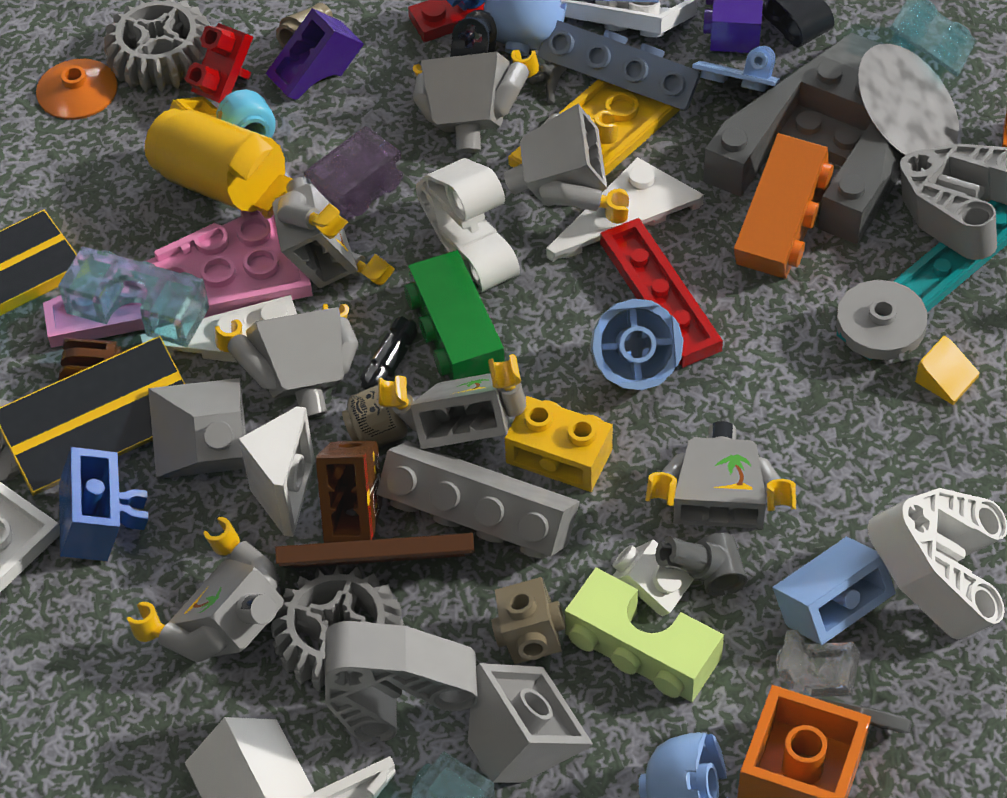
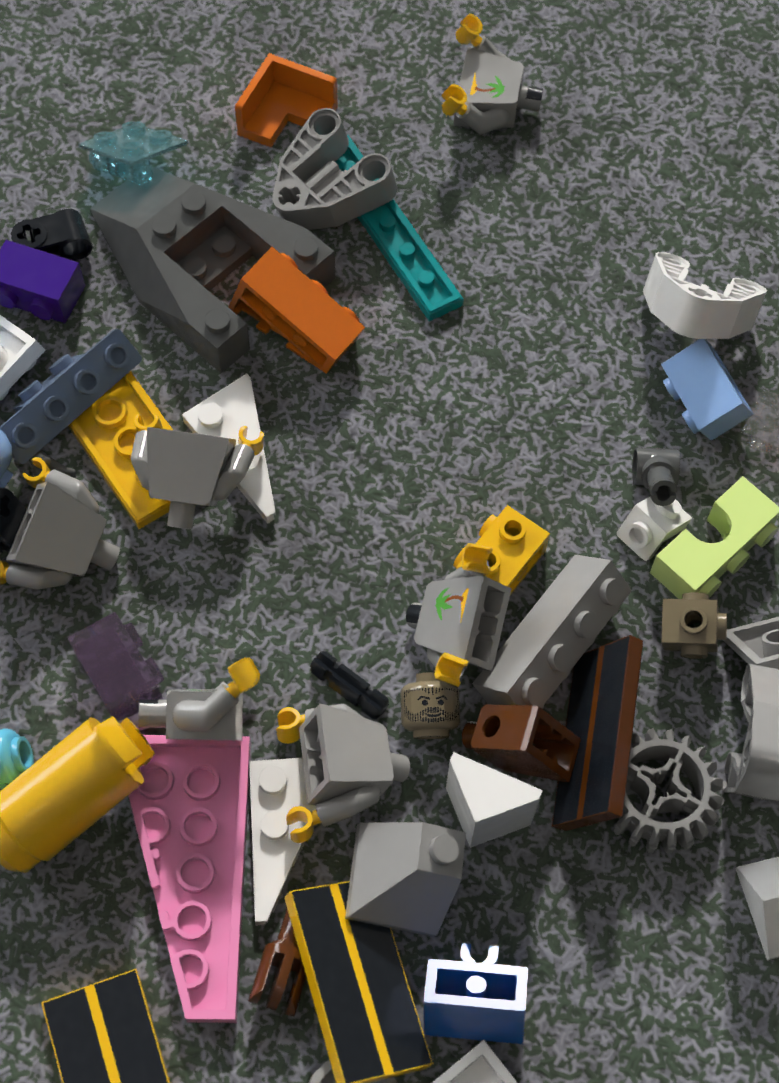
camera: 80 degrees left, 10 degrees up
clear light blue arch [58,246,209,347] -> none
light grey torso [127,517,284,662] -> none
green brick [404,250,505,380] -> none
white connector [416,158,520,293] -> none
light blue cylinder [591,299,684,390] -> none
red plate [600,218,723,368] -> none
light grey torso [645,421,796,529] -> none
light blue hinge [692,46,780,92] -> none
light grey plate [836,280,928,360] -> none
flat silver sticker [858,44,959,155] -> none
yellow slope [915,336,980,405] -> none

